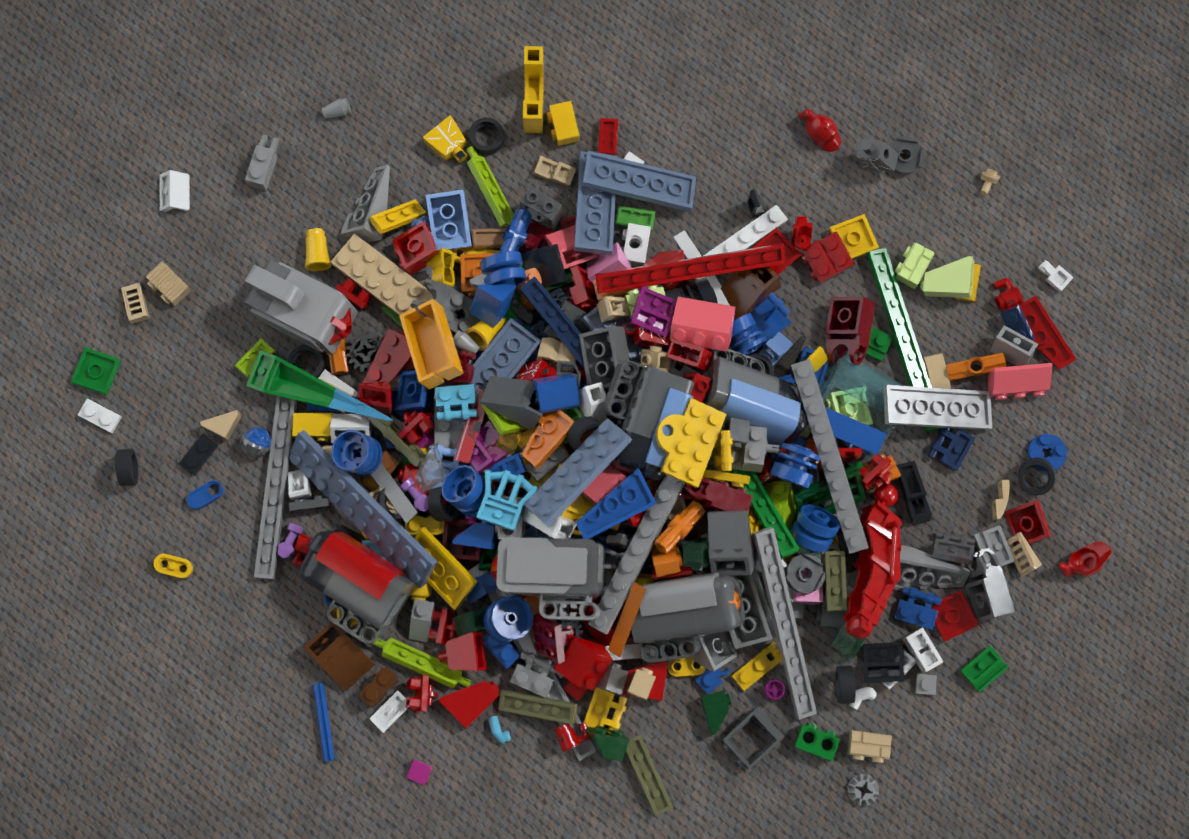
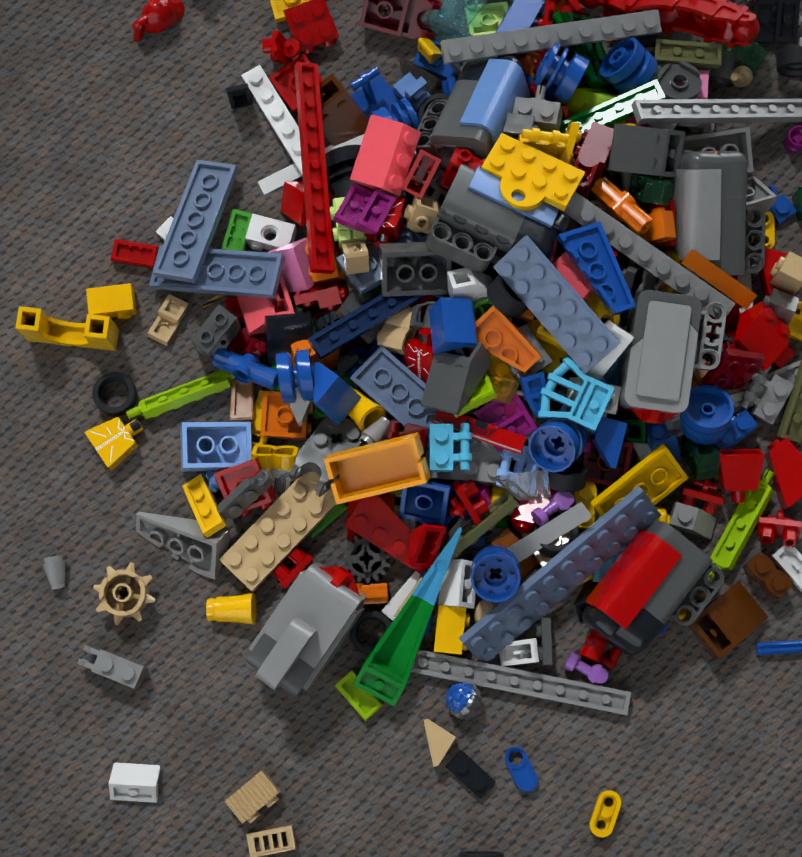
camera: 80 degrees left, 0 degrees up
yellow plate [732,642,782,691] -> none
none -> tan brick [93,562,156,625]
none -> dark grey hinge [216,468,275,520]
none -> tan plate [731,66,753,87]

